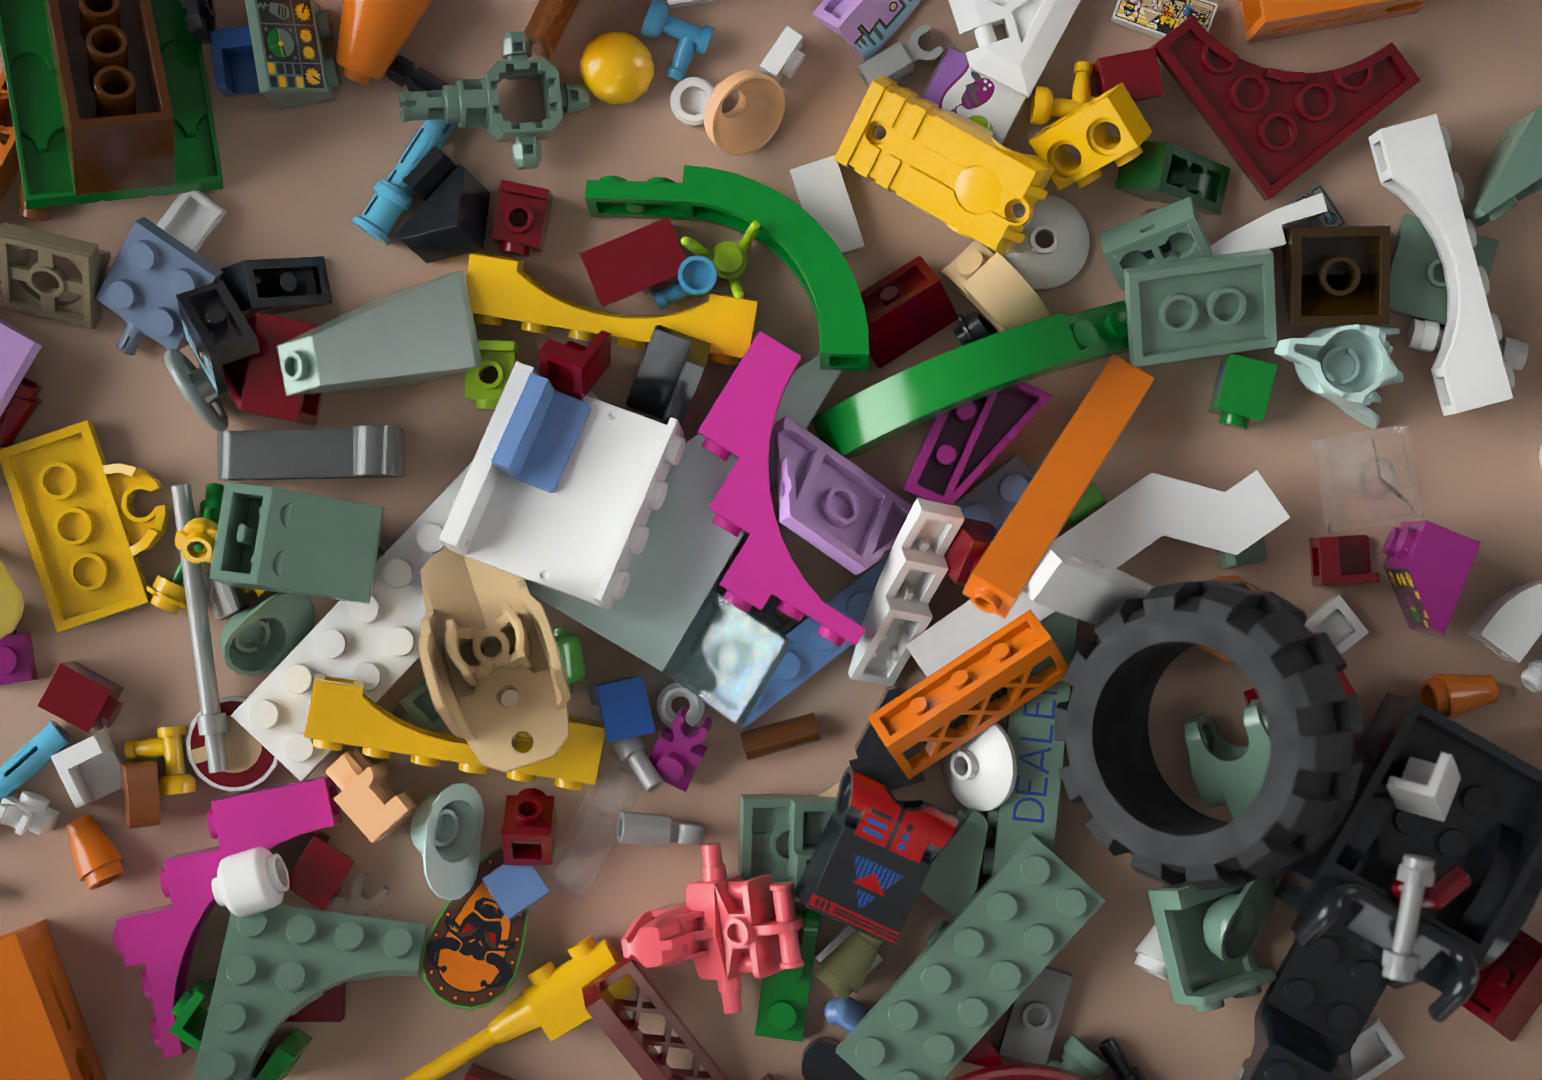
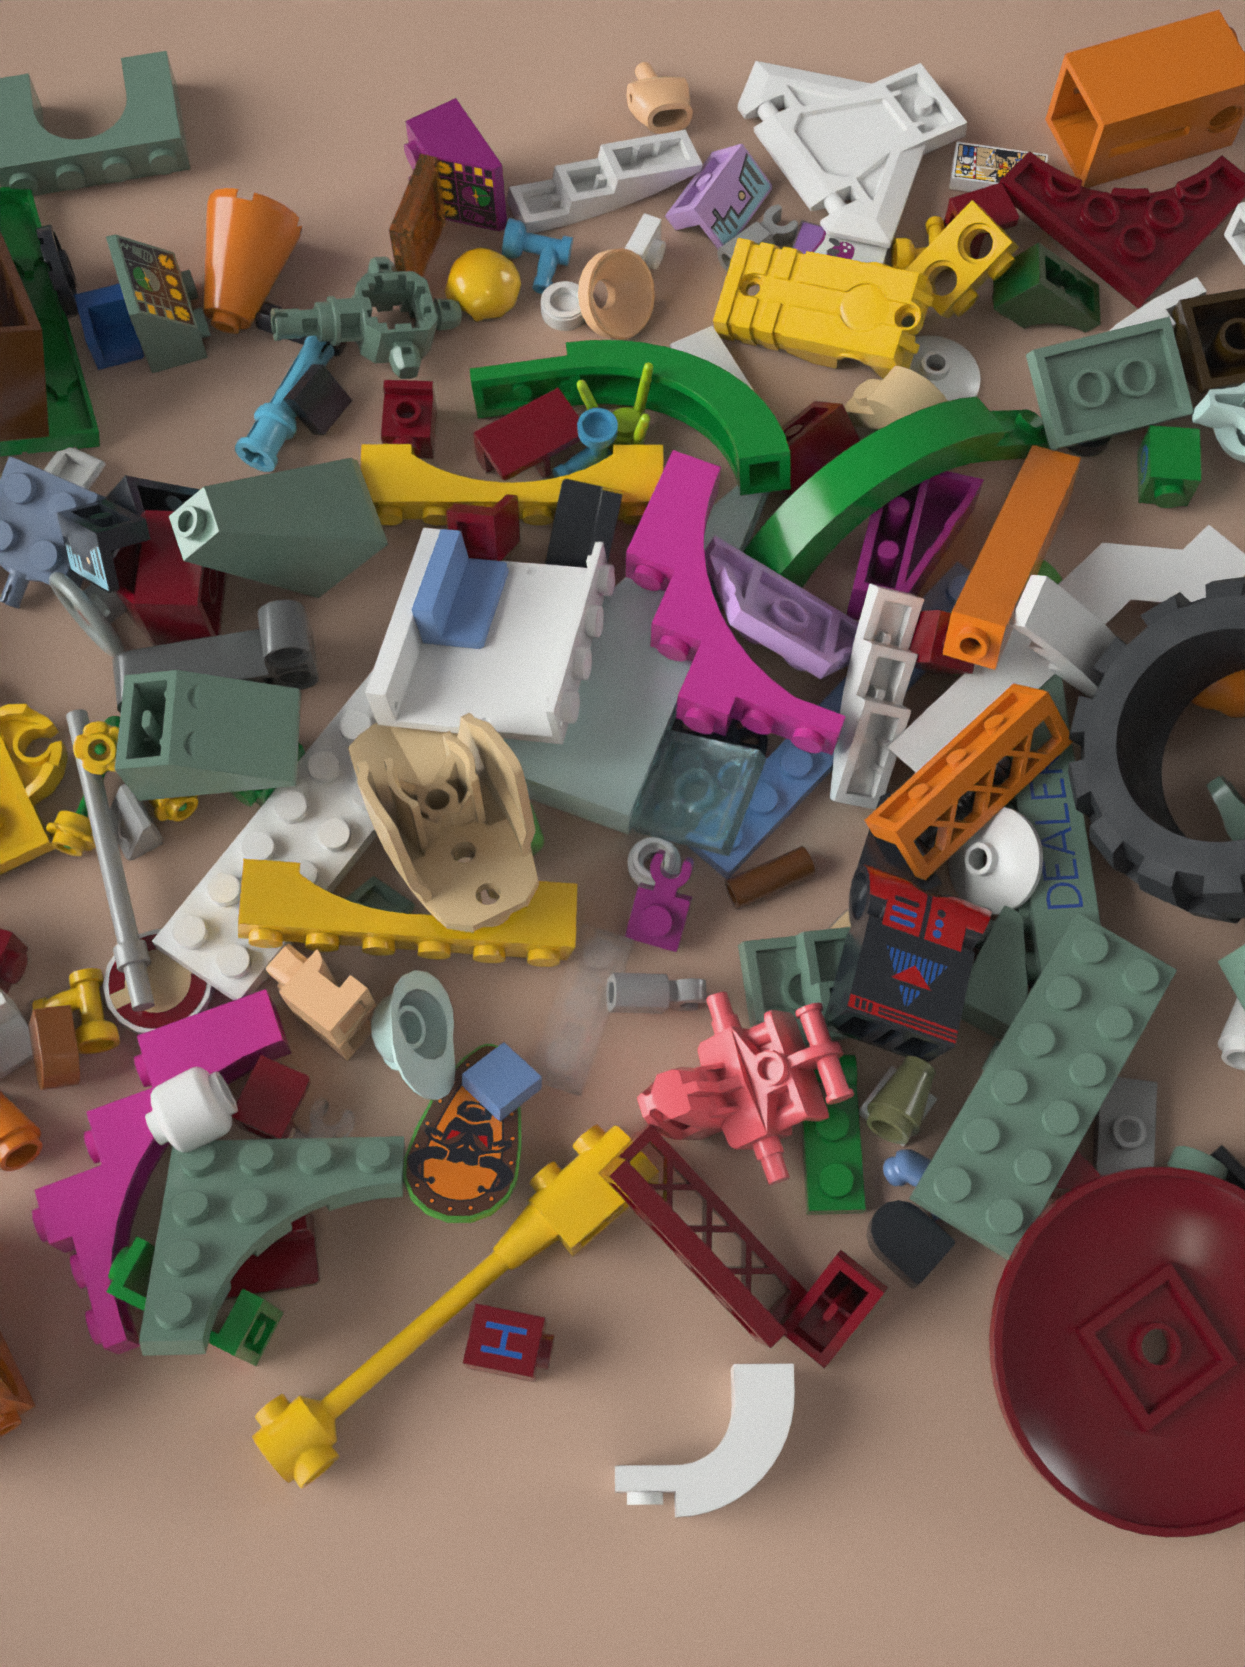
camera: 10 degrees left, 20 degrees down
sand green cap [219,593,315,676] -> none
black slope [395,164,491,263] -> none
lime brick [465,340,519,411] -> none
dark red brick [501,788,557,866] -> none
blue panel [587,675,656,742] -> none
light grey bar [597,710,664,792] -> none
sand green piece [1100,196,1212,290] -> none

